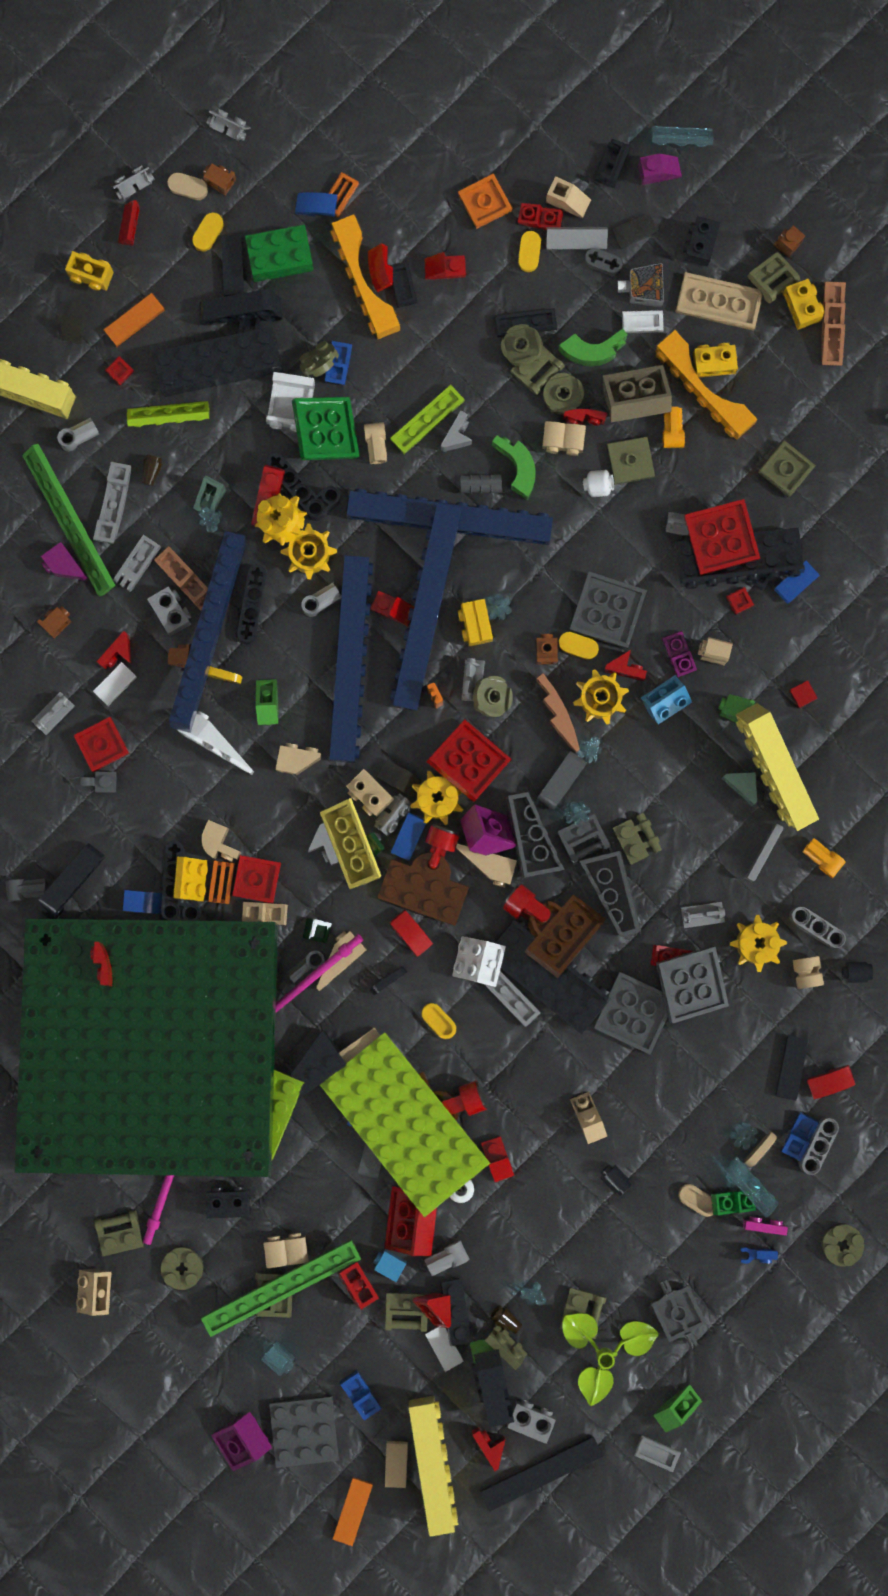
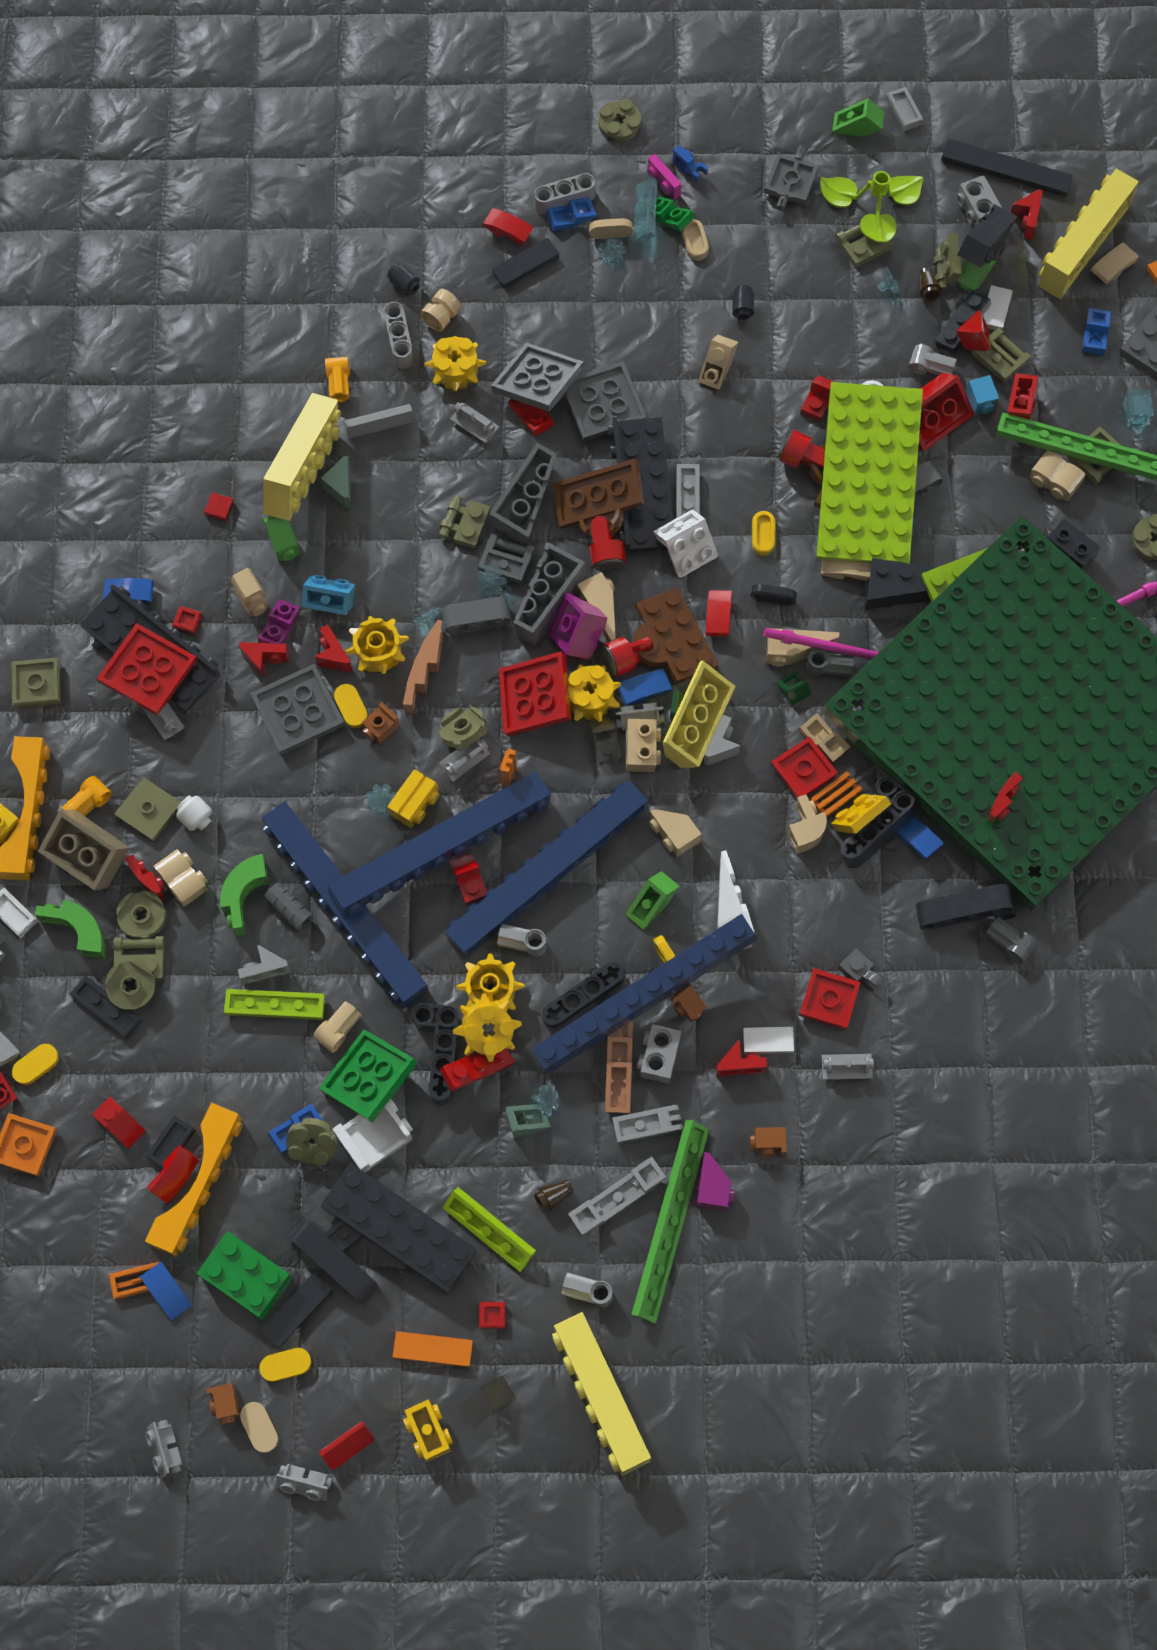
camera: 130 degrees left, 15 degrees down
none -> red slope [239,642,289,677]

